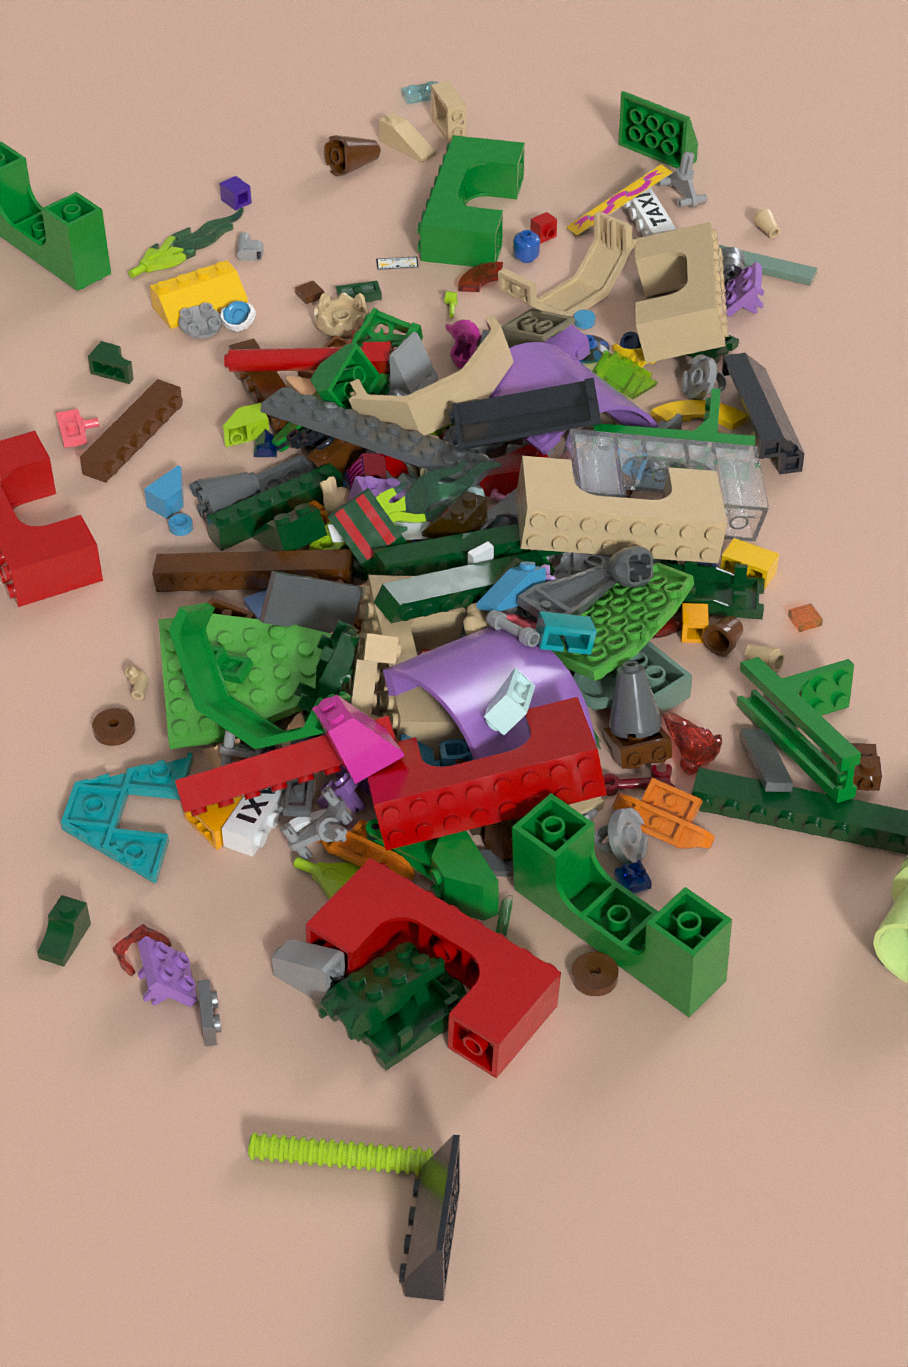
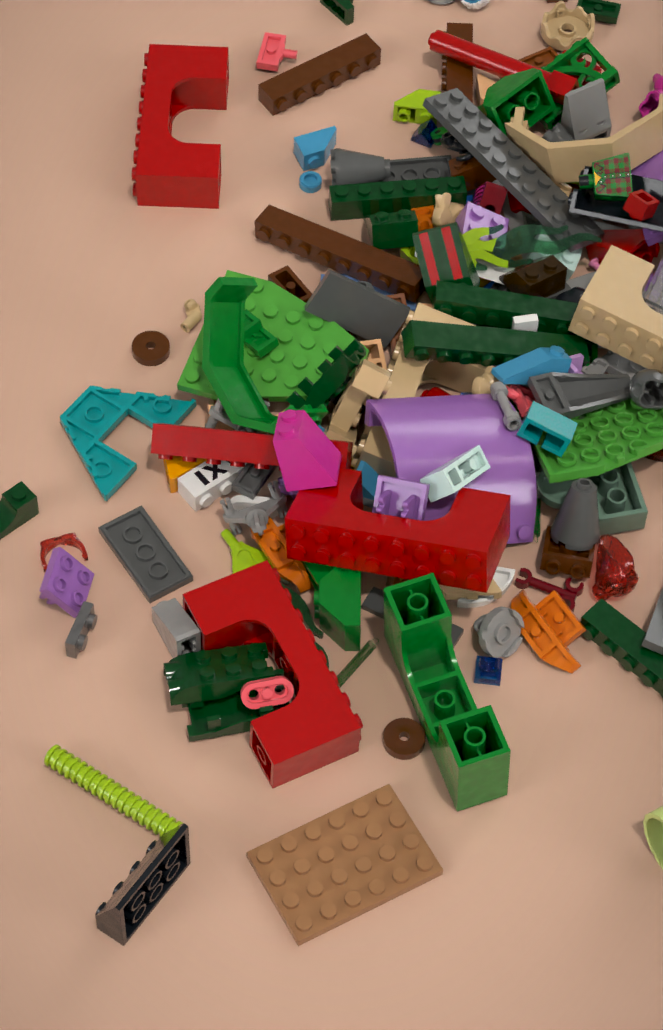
camera: 25 degrees right, 10 degrees up
none -> dark grey tile [98,505,193,603]
none -> coral plate [240,676,294,709]
none -> medium nougat plate [246,784,443,946]
none -> medium lavender plate [372,475,430,521]
none -> torso [579,153,633,202]
none -> red plate [623,189,660,221]

